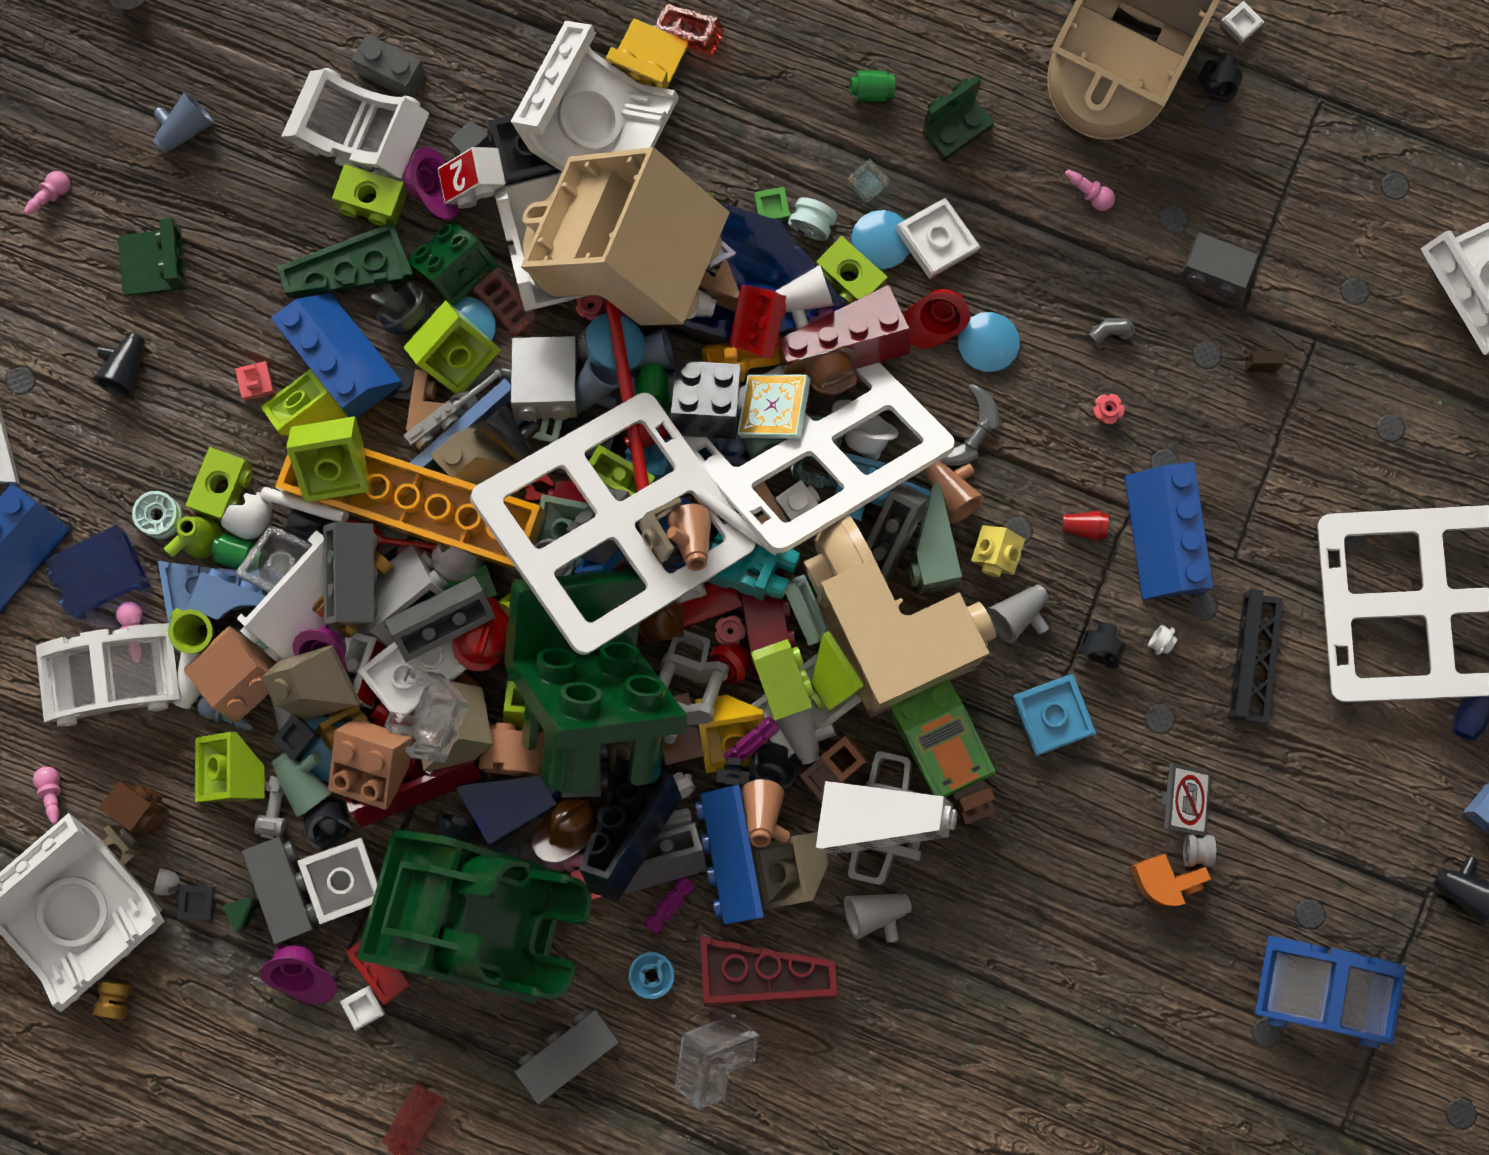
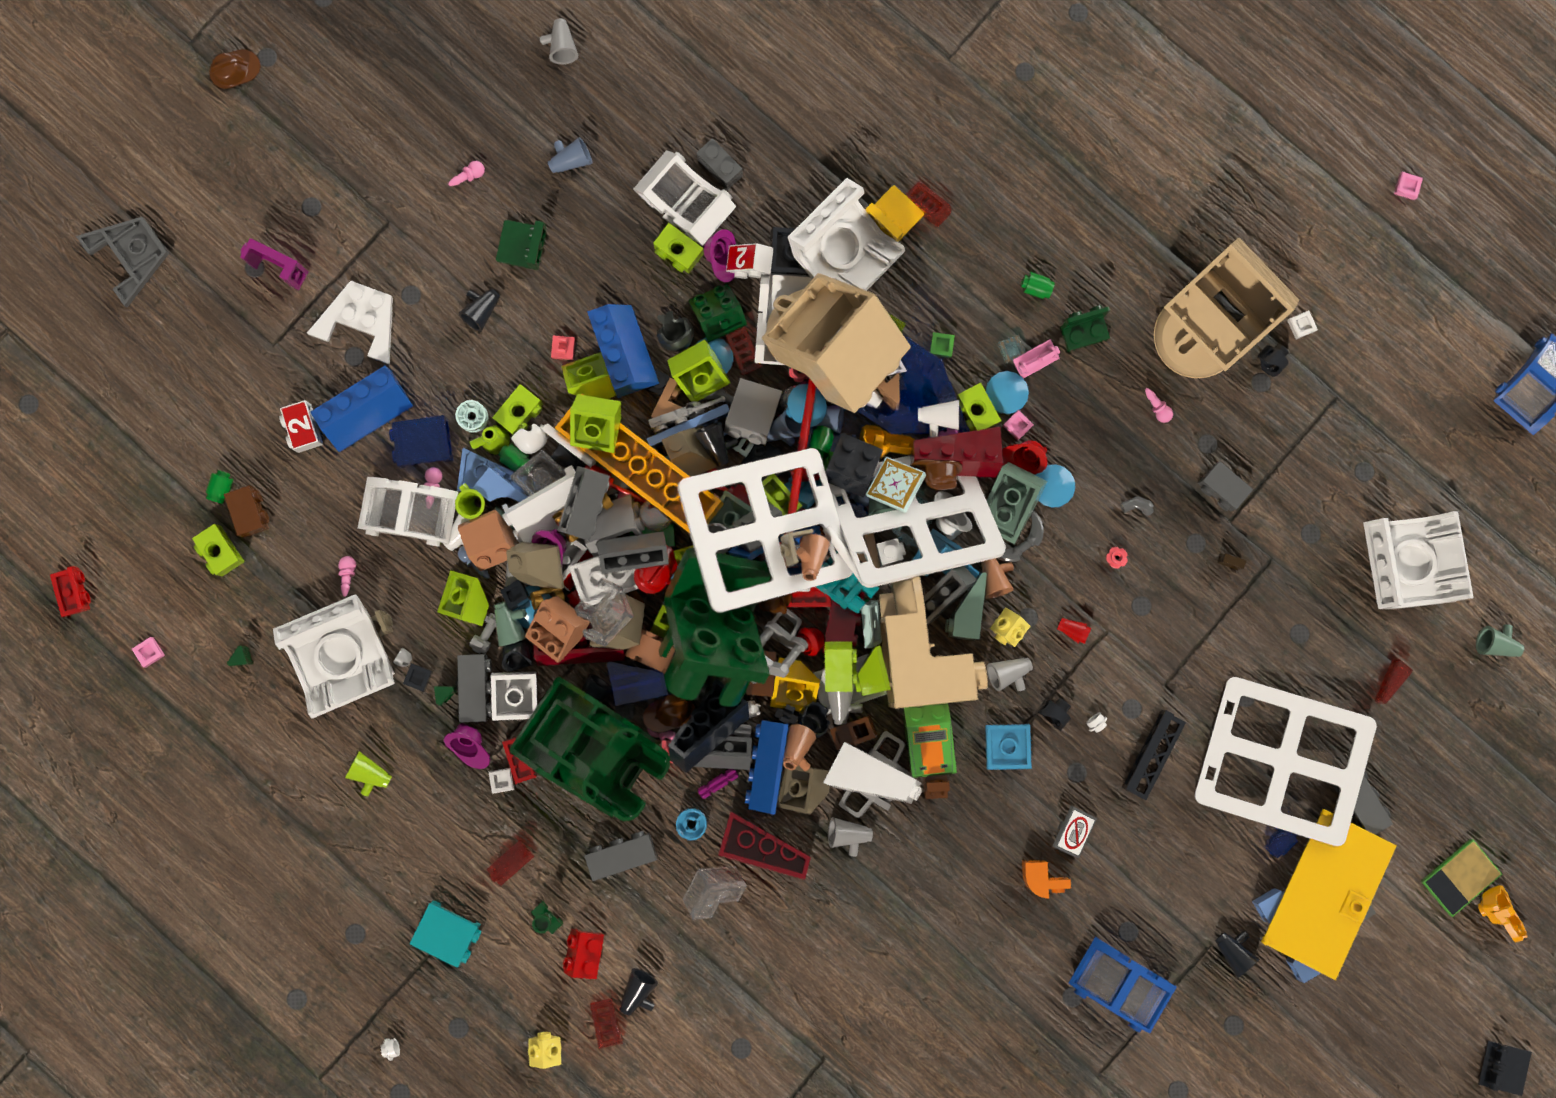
camera: 15 degrees right, 5 degrees up
pearl gold wheel [92,980,133,1019] -> none
reddish brown brick [98,781,168,835] -> none
dark green wing [276,222,415,298] -> none
dark grey slope [450,120,491,155] -> none
coral plate [715,615,746,644] -> none
magenta axle [724,717,780,762] -> none
red bracket [729,285,786,359] -> none
light aqua wheel [788,197,837,241] -> none
white plate [895,198,980,279] -> none
blue slope [1124,462,1213,600] -> none
light grey wheel [1183,834,1216,868] -> none
none -> lime piece [345,751,392,796]
none -> sand green slope [976,462,1048,544]
none -> bright pink tile [1003,410,1034,441]
none -> bright pink hinge [1013,339,1060,378]

